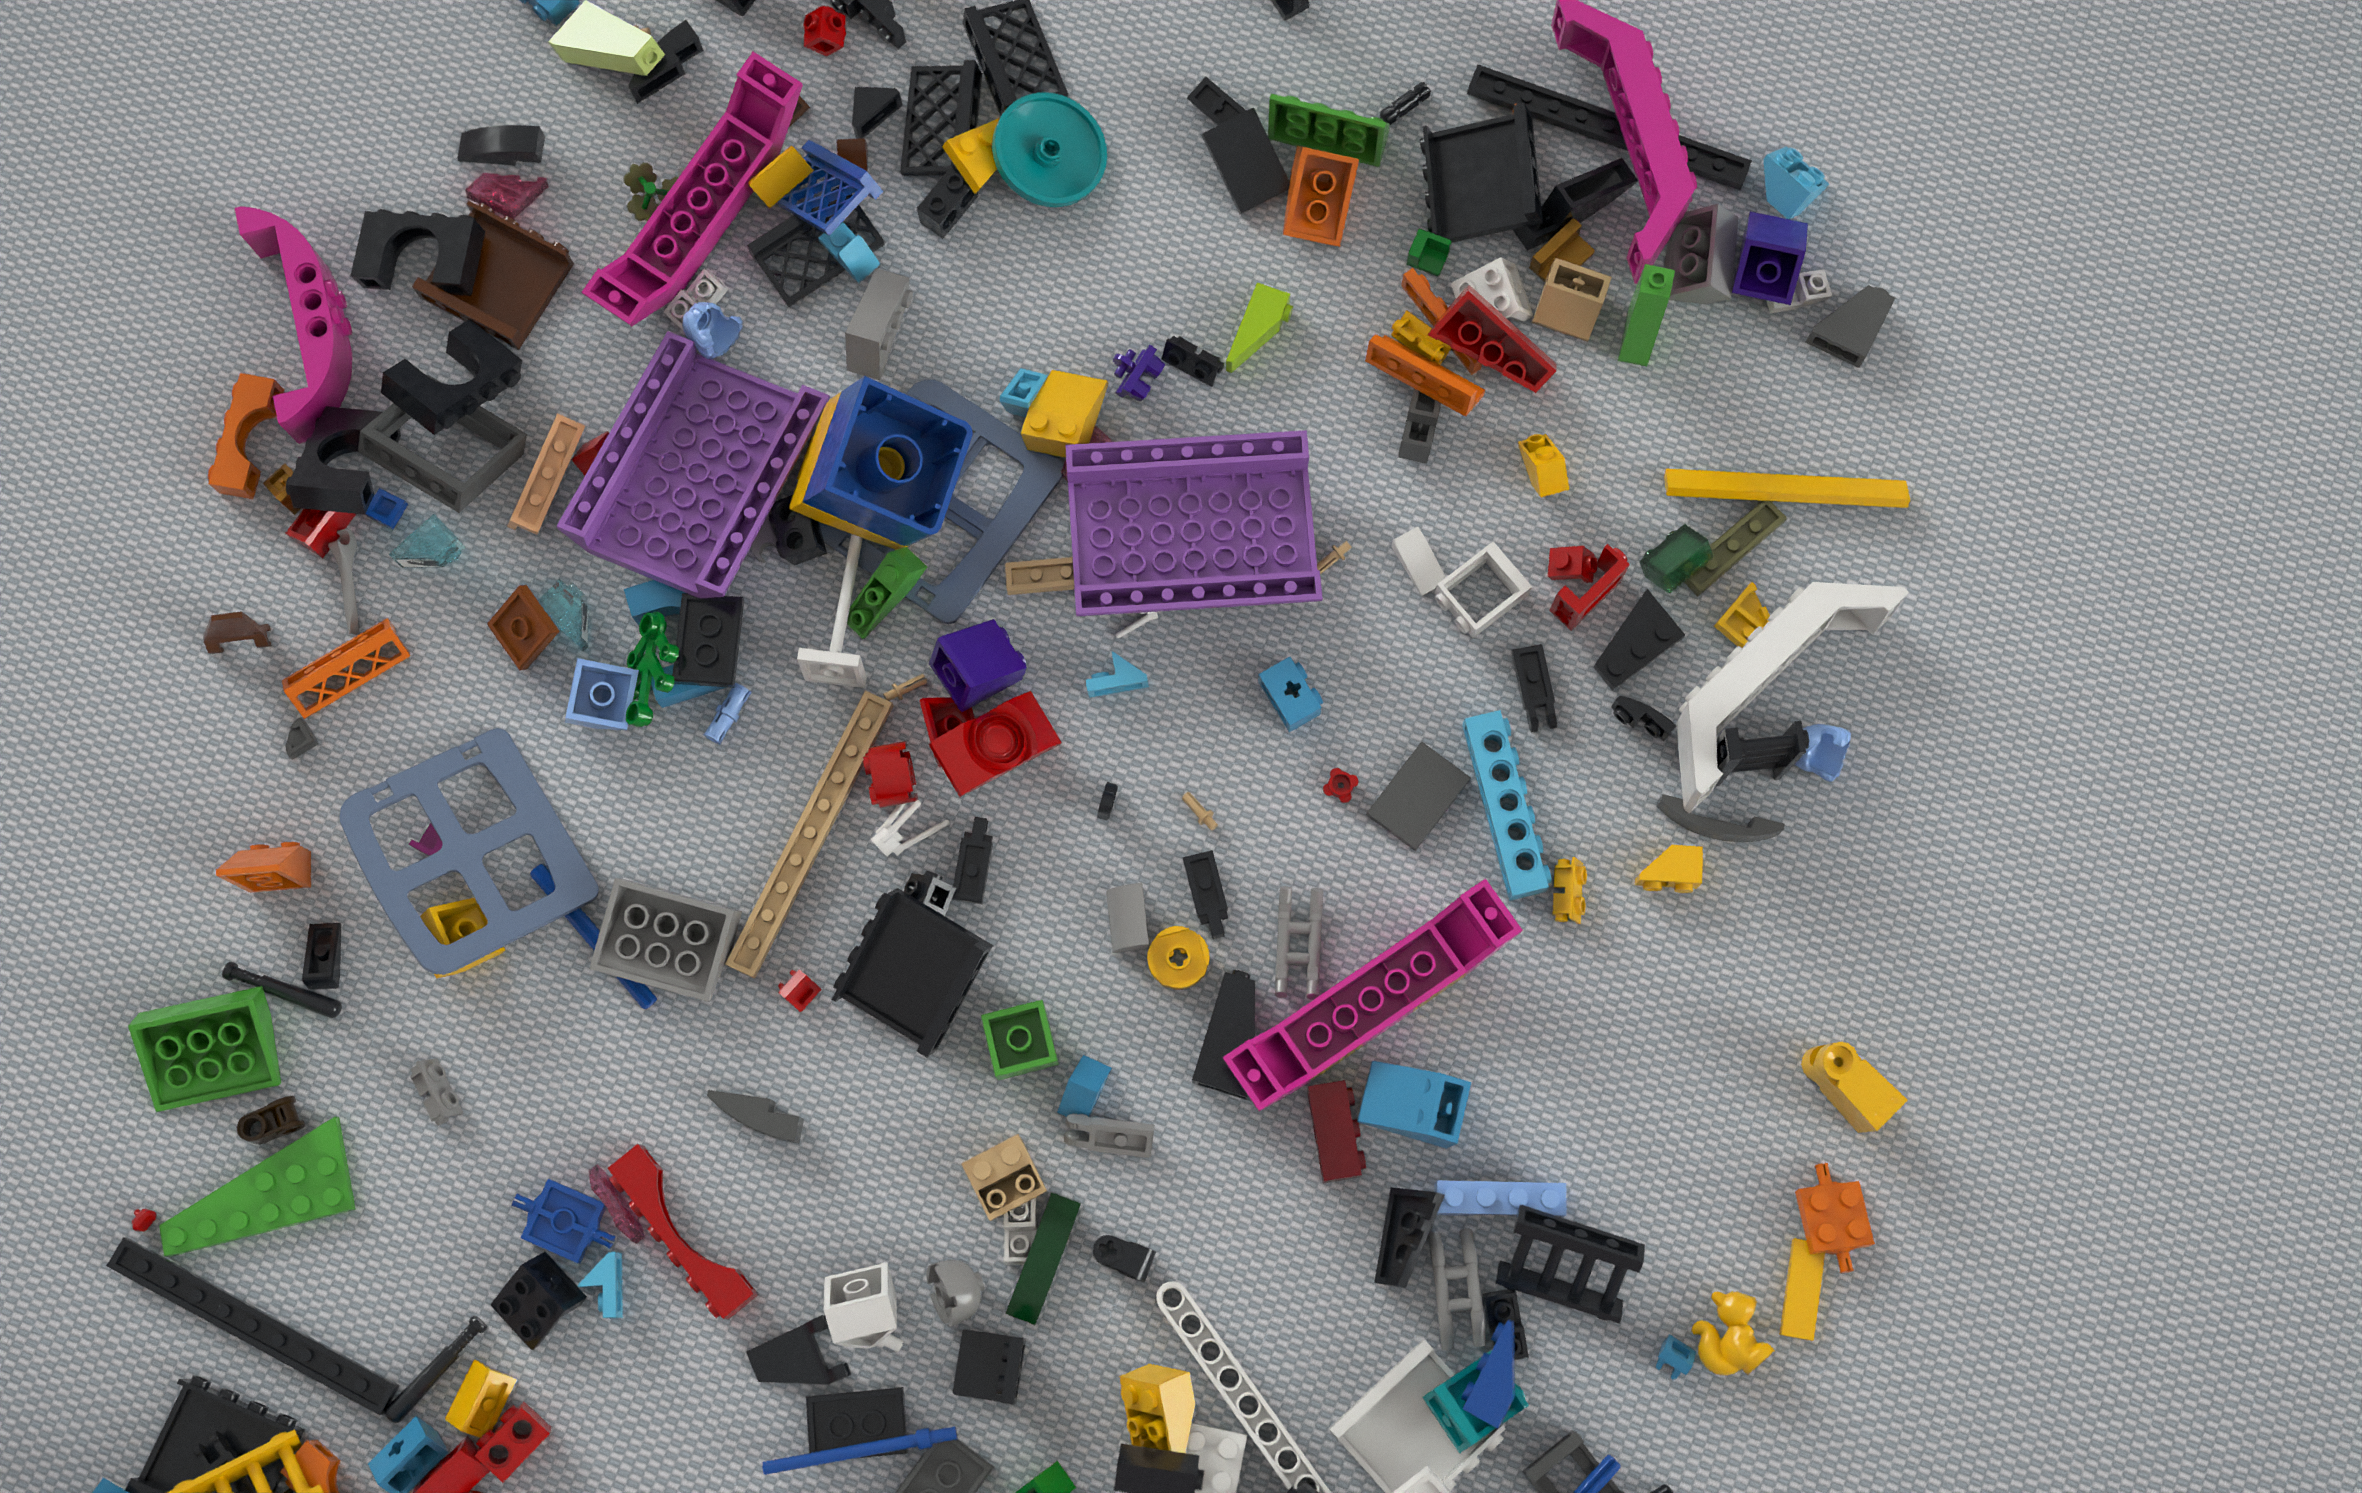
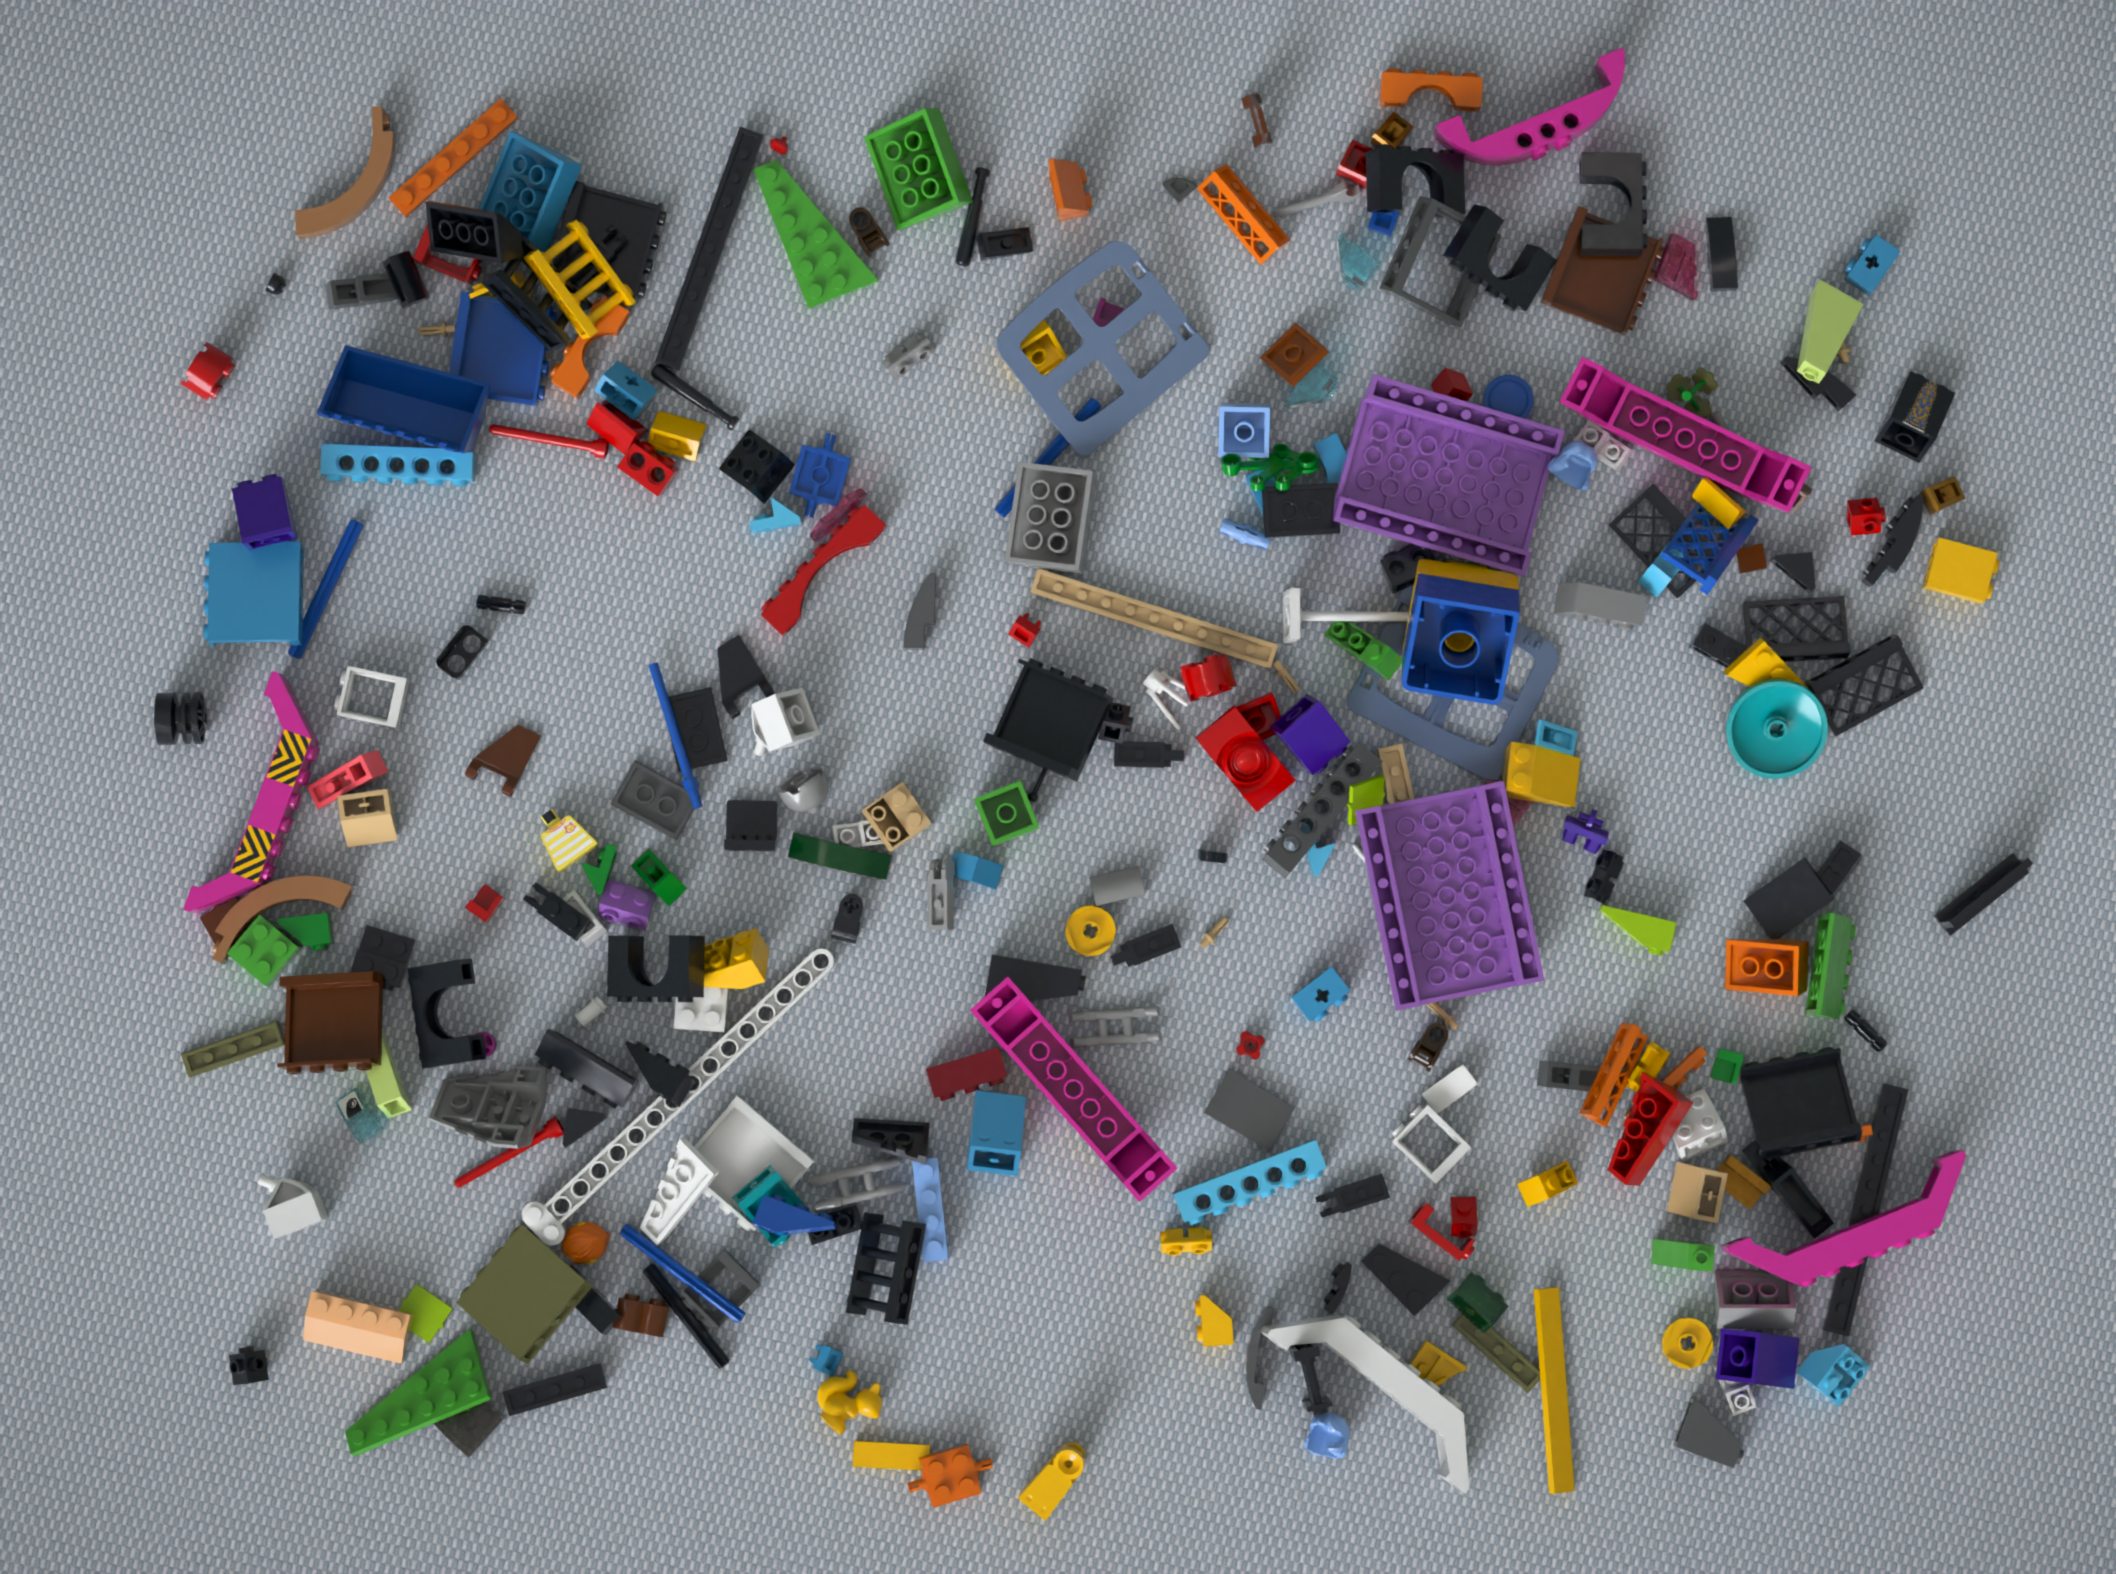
camera: 80 degrees right, 10 degrees up
light nougat fence [507,413,585,535] -> none
none -> black hinge [1028,768,1047,802]
none -> dark grey brick [1262,742,1383,878]
none -> lime piece [1347,774,1386,825]
none -> dark brown piece [1407,1023,1448,1072]
none -> blue piece [1482,375,1534,419]
none -> yellow plate [1661,1317,1713,1369]

